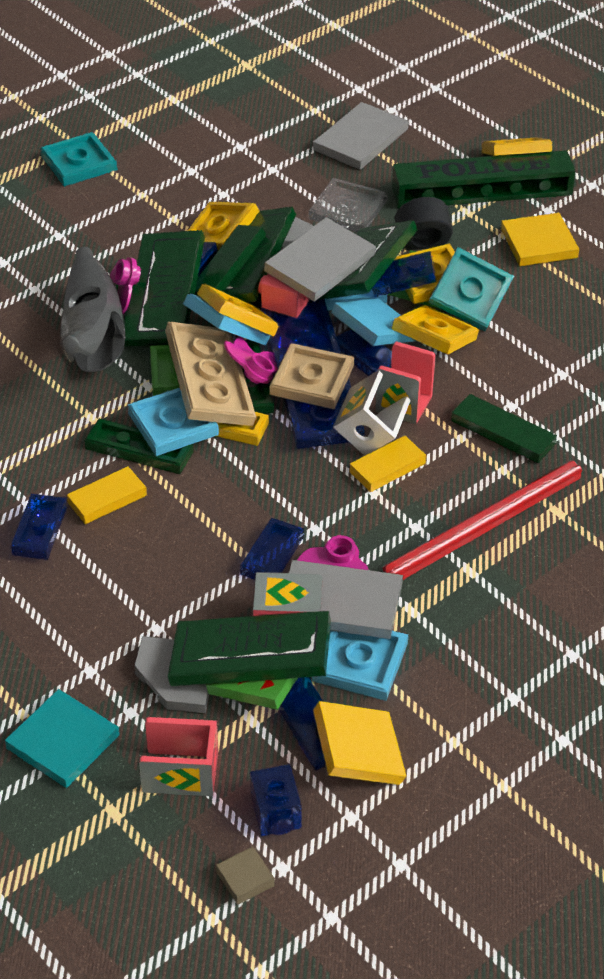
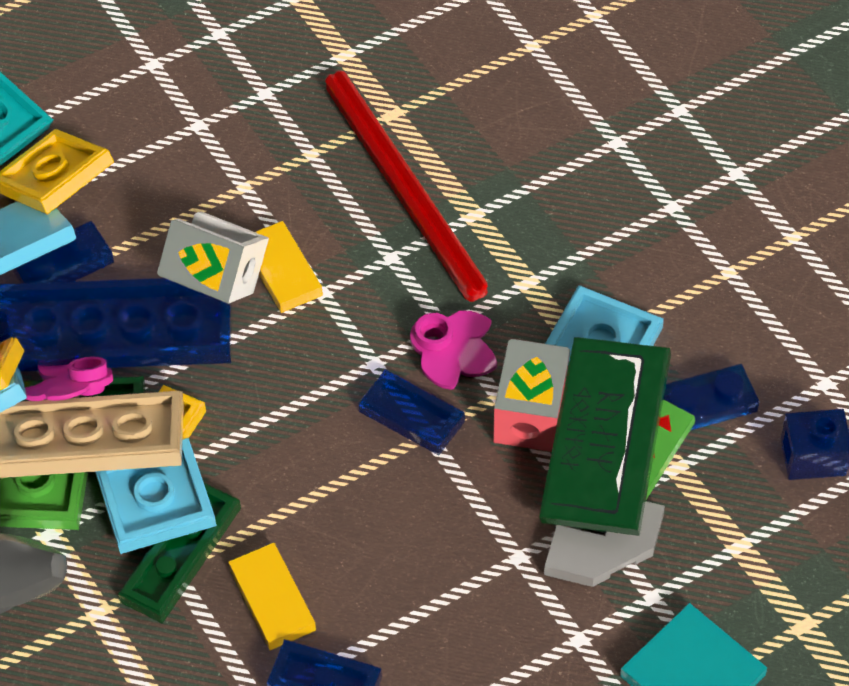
camera: 80 degrees left, 10 degrees up
piece [139,717,218,796] -> none
tan tile [270,343,354,409] -> none
light grey tile [289,560,403,639] -> none
yellow tile [313,701,407,785] -> none
piece [376,341,435,424] -> none
dark green tile [451,394,557,463] -> none

